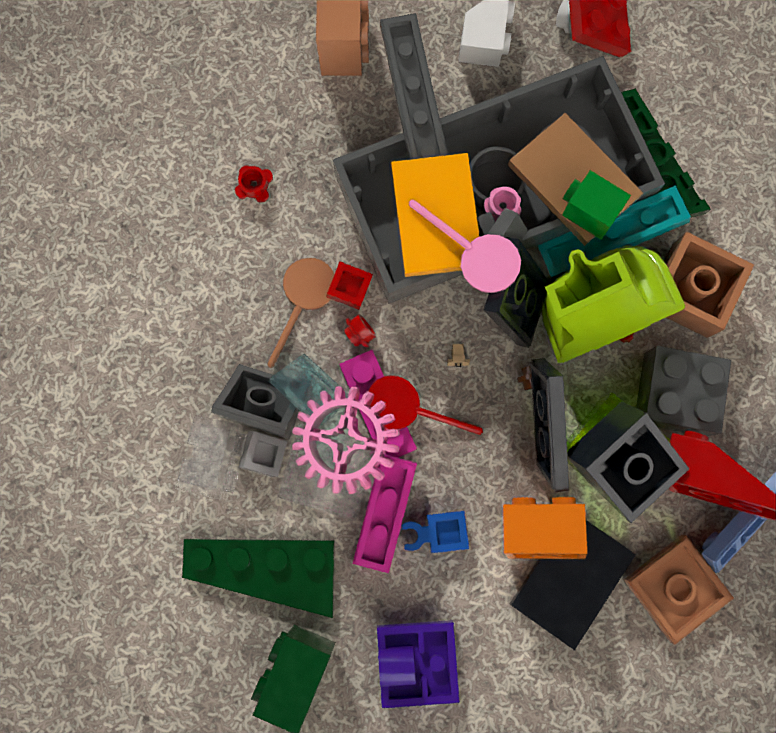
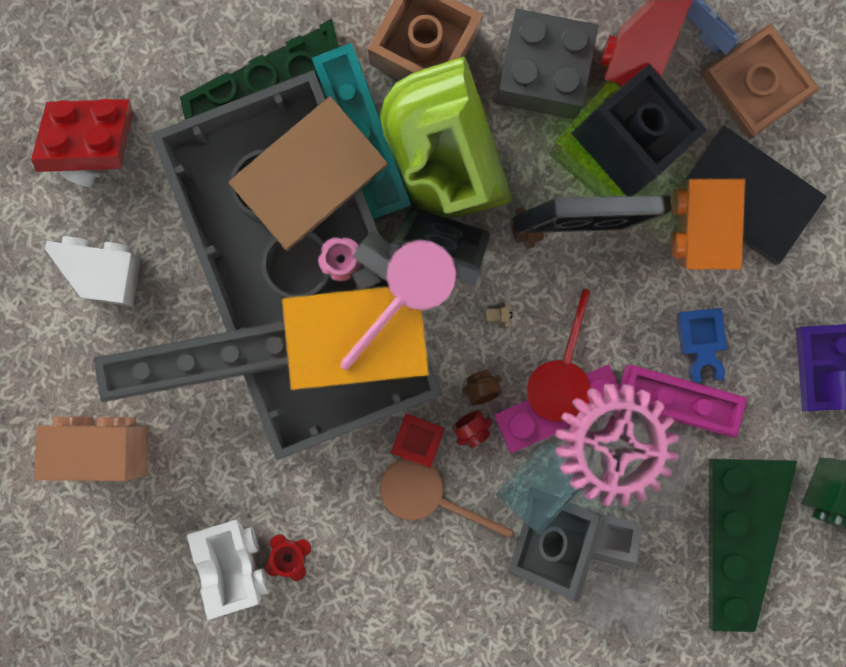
camera: 90 degrees left, 5 degrees up
green brick [562,170,631,240] -> none
none -> white cylinder [187,519,269,620]
none -> reddish brown plate [462,370,502,406]

